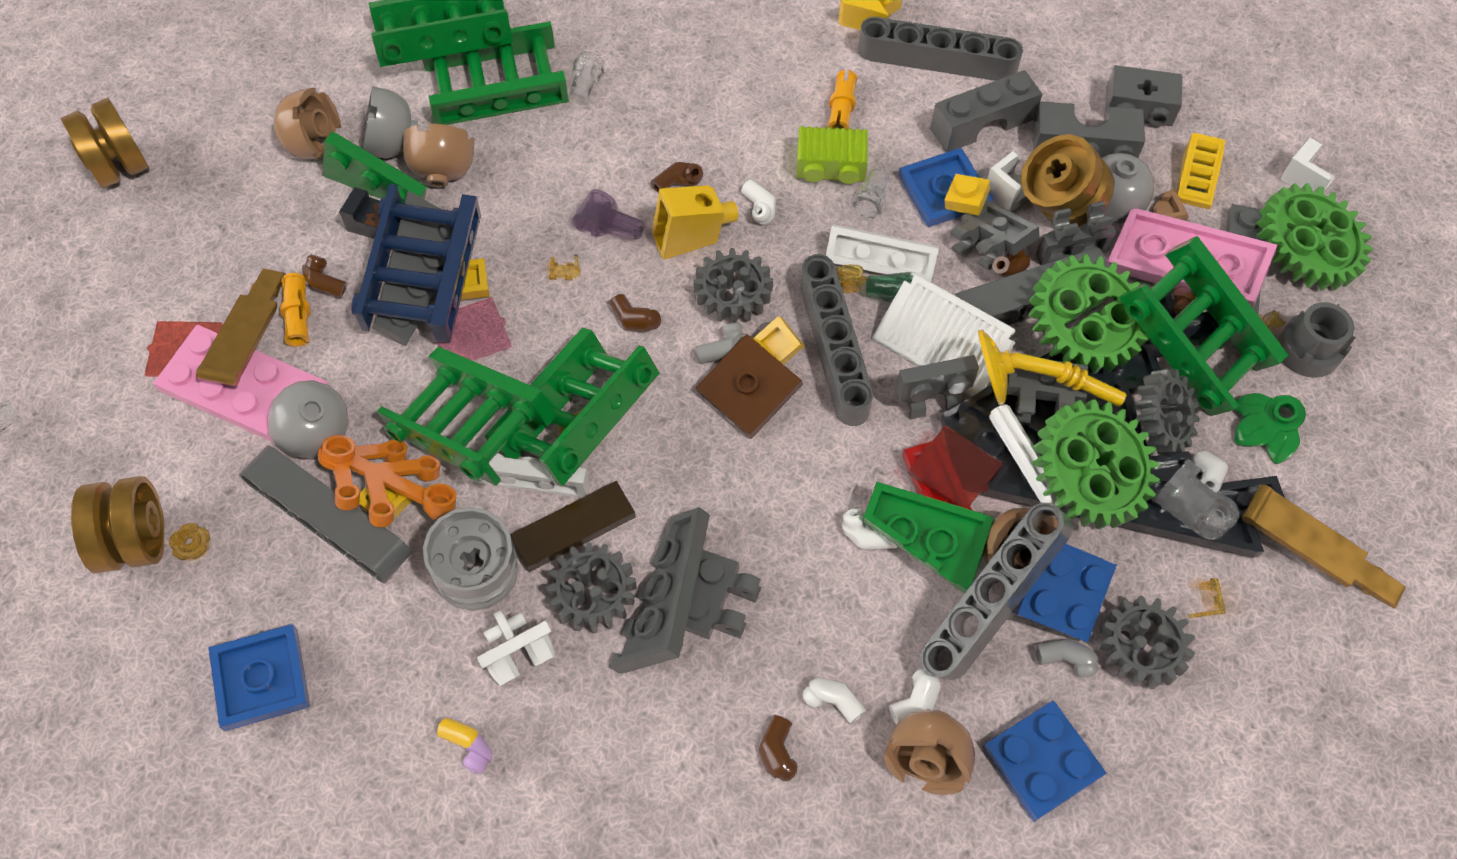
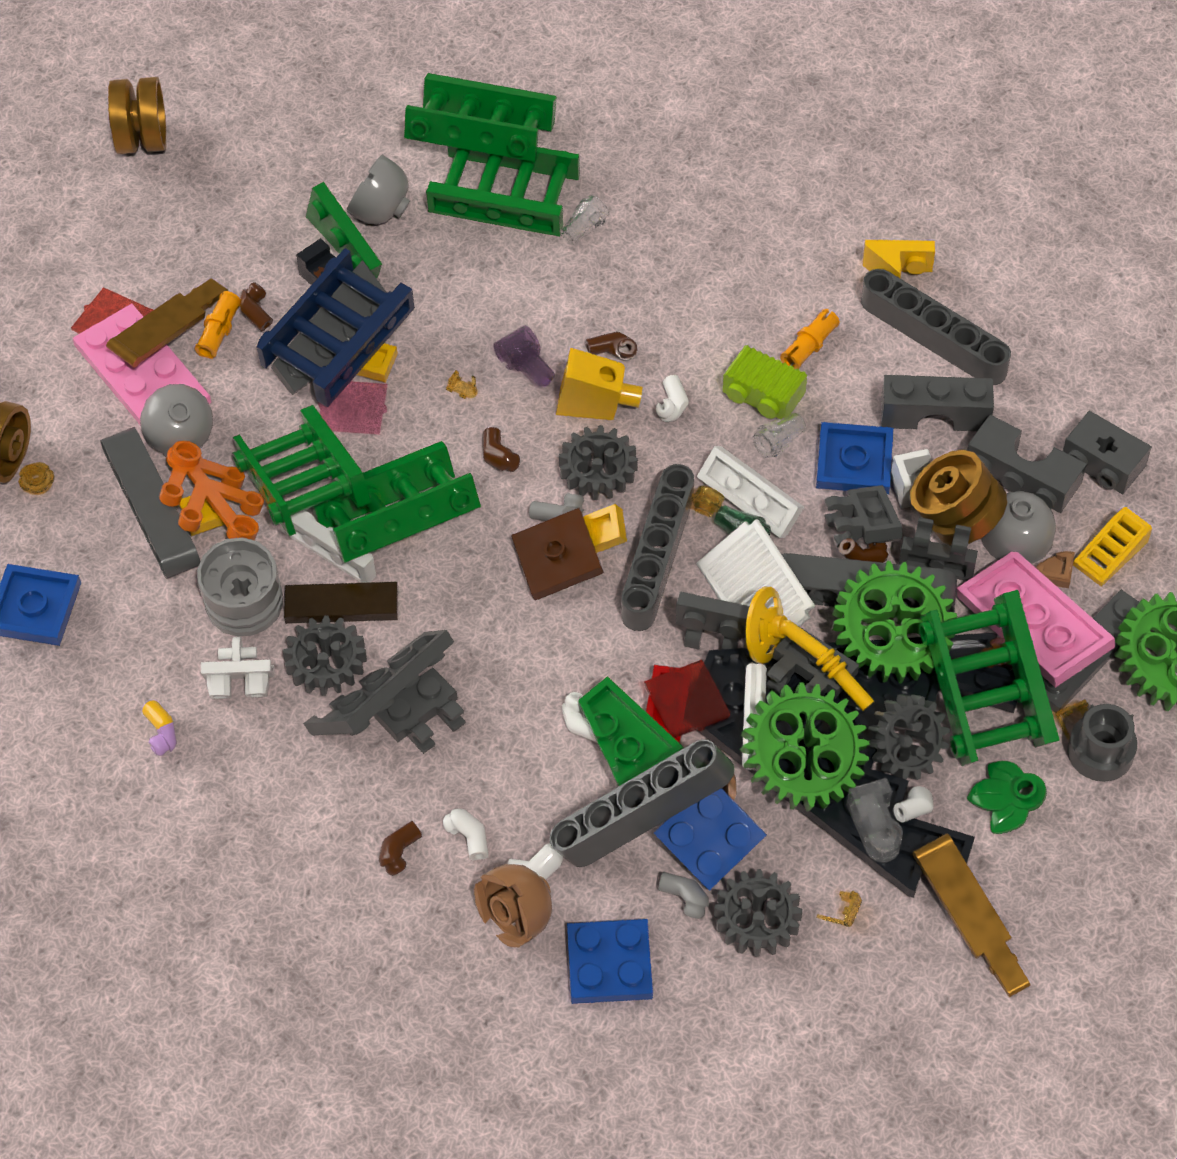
camera: 30 degrees right, 5 degrees down
medium nougat cylinder [274,87,341,159] -> none
medium nougat cylinder [403,124,475,187] -> none
yellow plate [945,174,990,216] -> none

